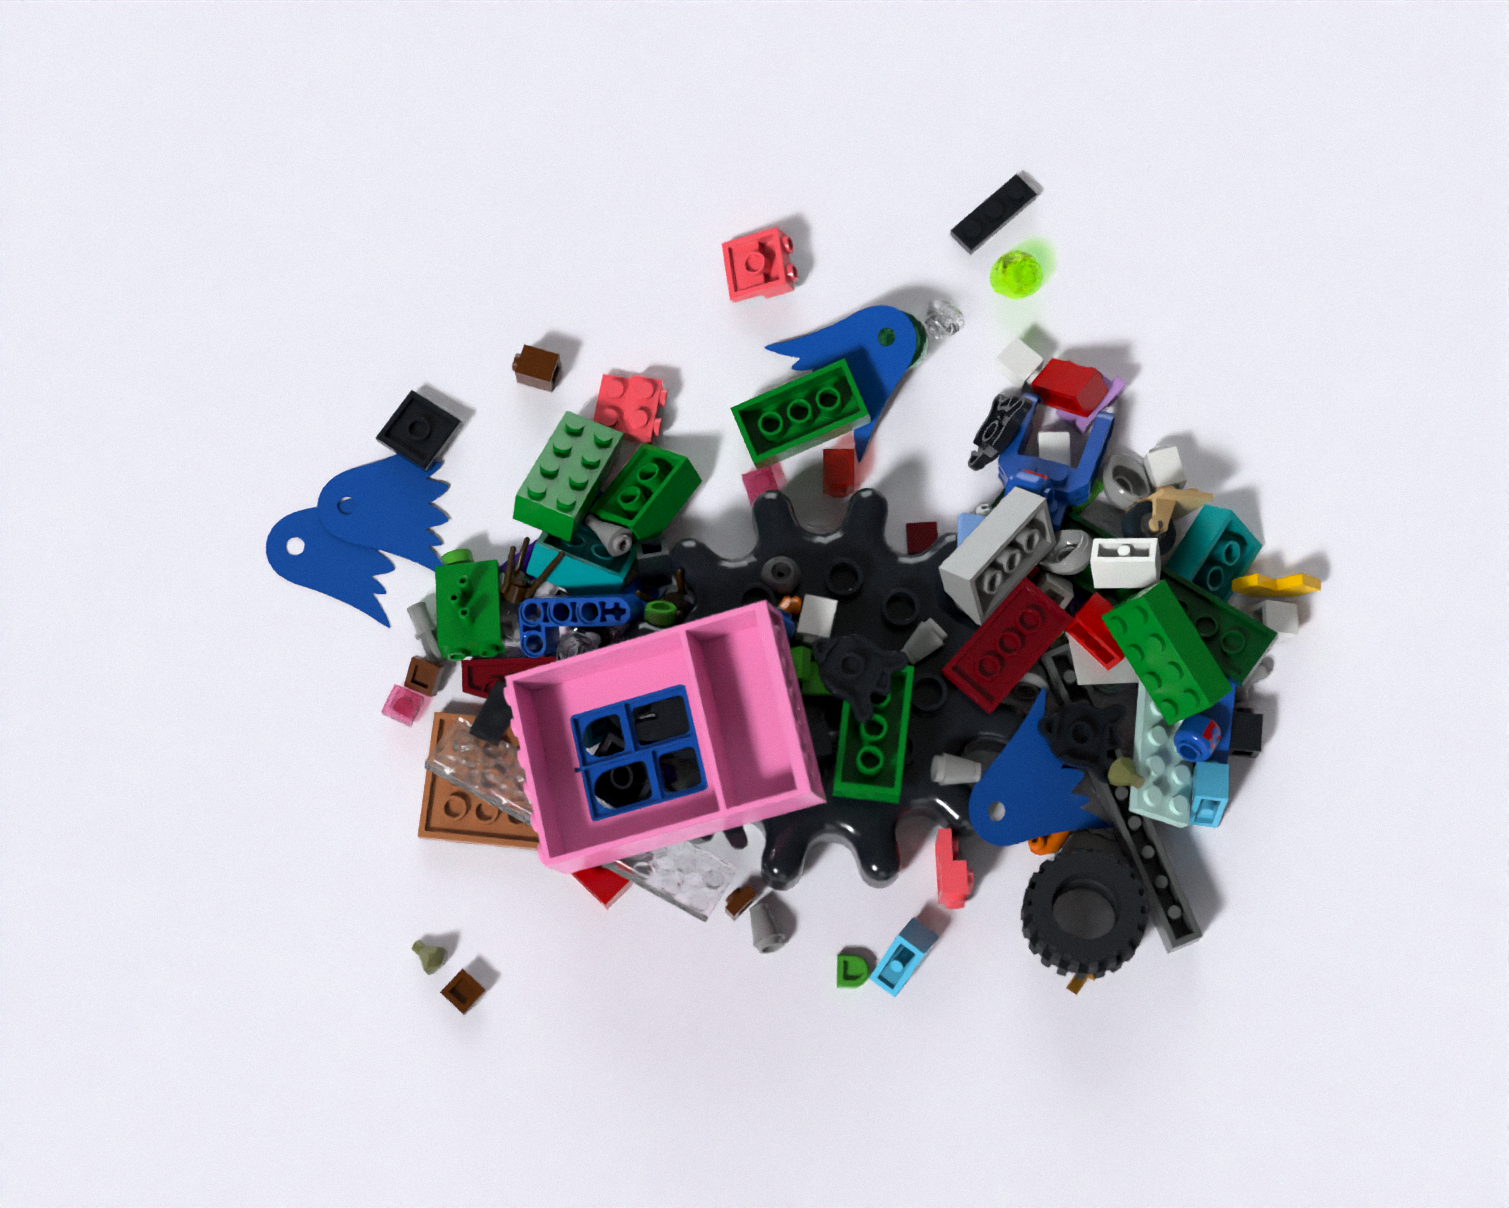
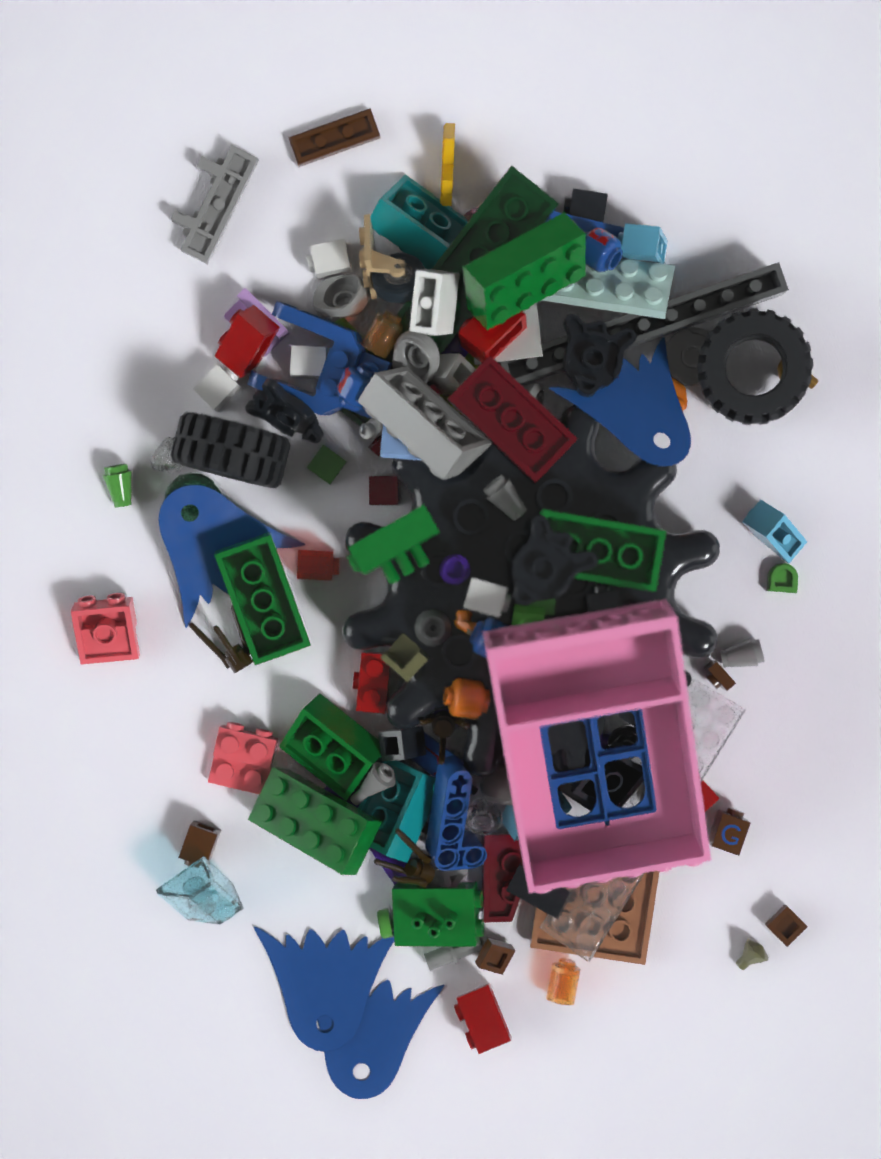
camera: 90 degrees left, 15 degrees up
black plate [376,390,463,473] -> none
clear pink plate [381,684,425,727] -> none
bright green tile [644,601,677,625] -> none
clear pink plate [741,466,779,507] -> none
light grey cone [931,753,981,785] -> none
coral plate [935,828,974,909] -> none
black plate [950,174,1037,255] -> none
clear neon green hair [989,250,1043,300] -> none
olive rock [1108,757,1145,789] -> none
white brick [1247,600,1299,642] -> none
none -> bright green cone [102,464,132,508]
none -> clear light blue slope [156,856,244,925]
none -> black tyre [170,412,291,489]
none -> light grey hinge [171,145,259,265]
none -> dark brown plant [189,605,253,674]
none -> reddish brown tile [288,108,381,167]
none -> bright green tile [306,444,347,485]
none -> green piece [346,504,440,584]
none -> red brick [353,651,390,714]
none -> clear orange brick [361,310,404,358]
none -> olive panel [380,634,430,682]
none -> dark purple plate [439,554,470,585]
none -> orange head [443,678,490,719]
none -> red brick [454,983,512,1054]
none -> clear orange brick [546,958,581,1005]
none -> reddish brown brick [708,807,751,856]

